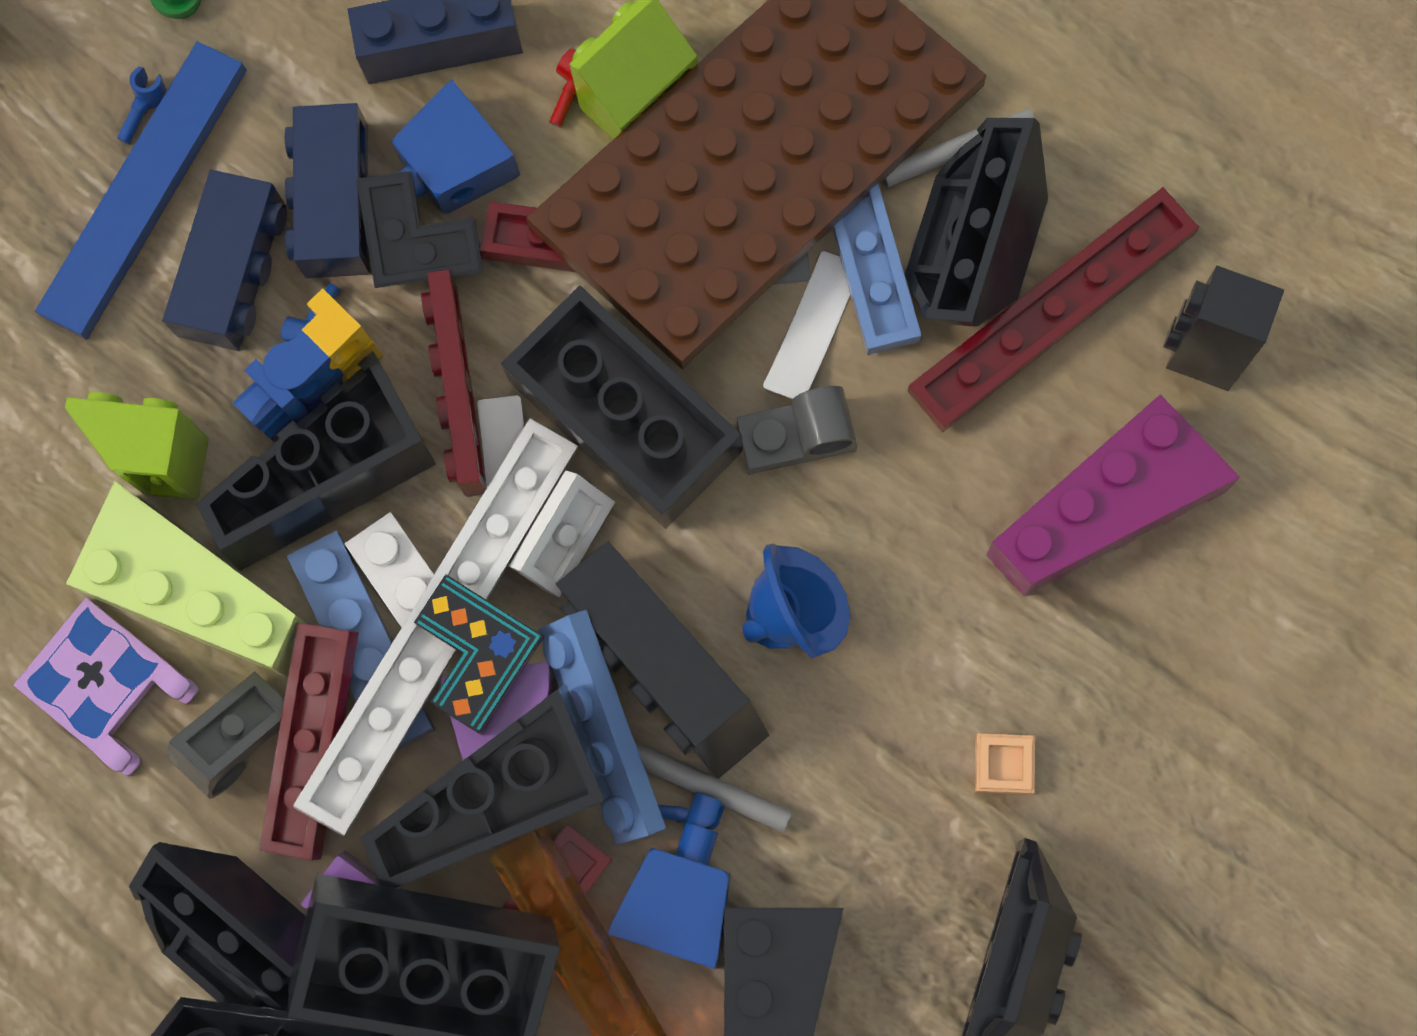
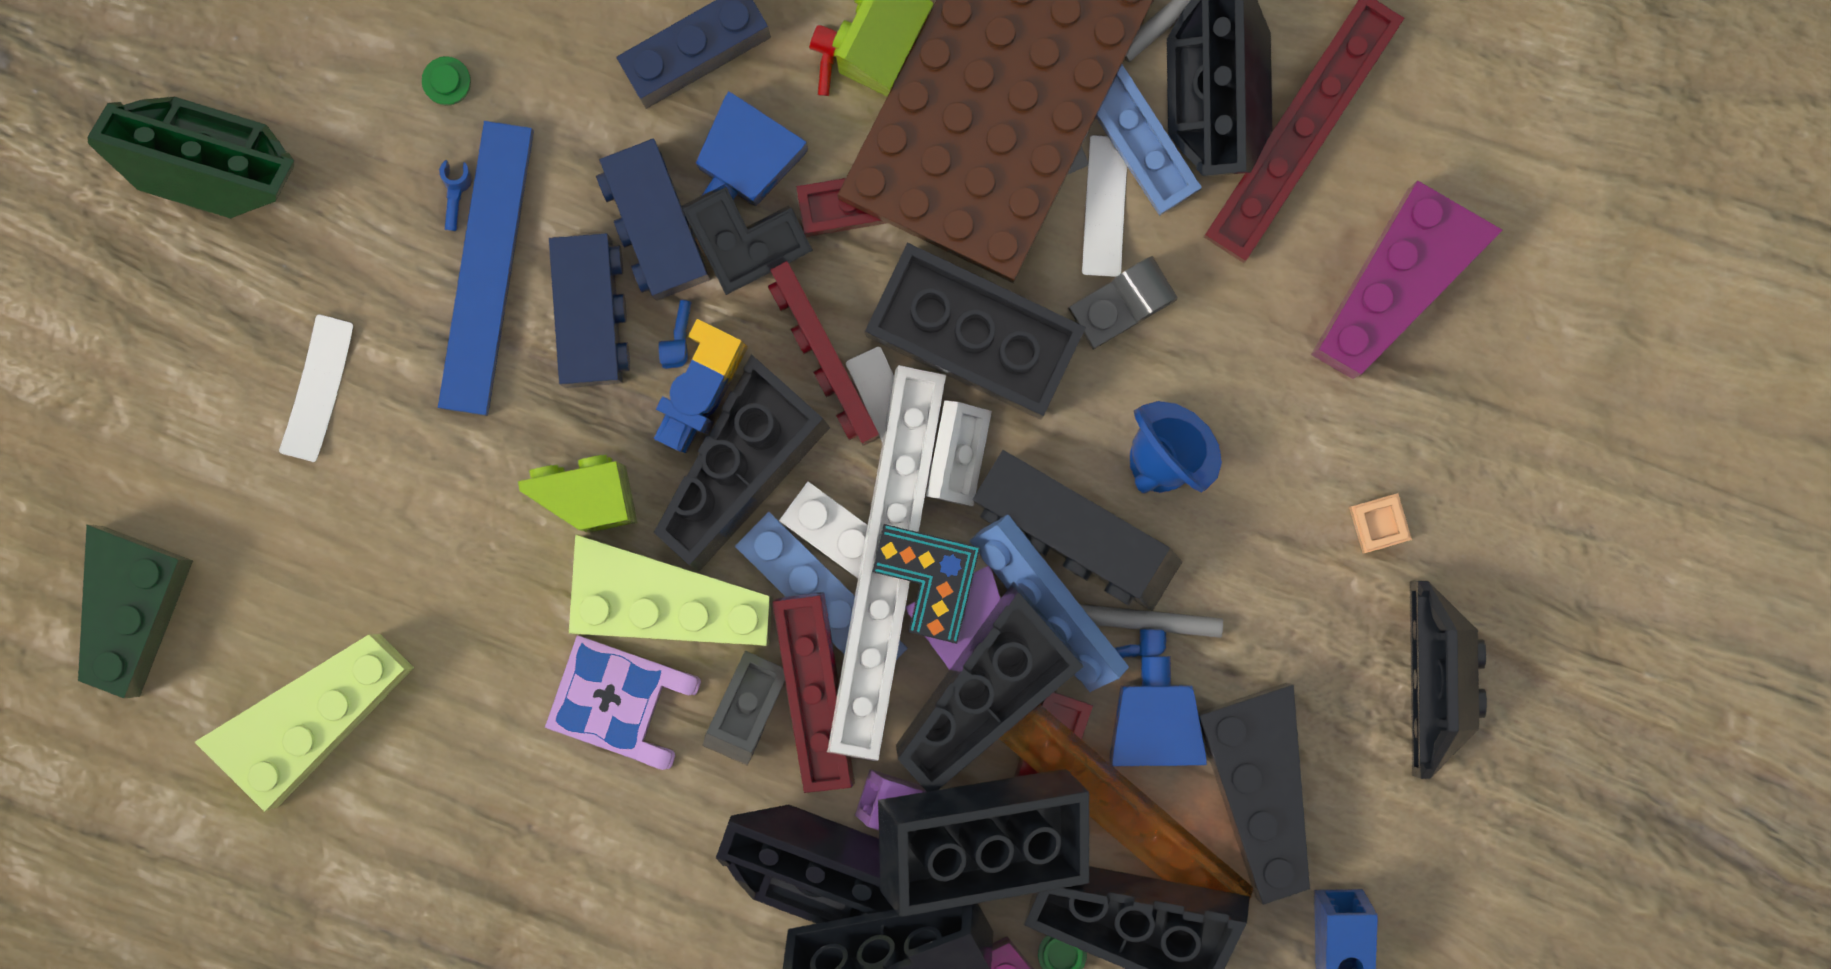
camera: 25 degrees left, 10 degrees up
black brick [1163,265,1284,391] -> none

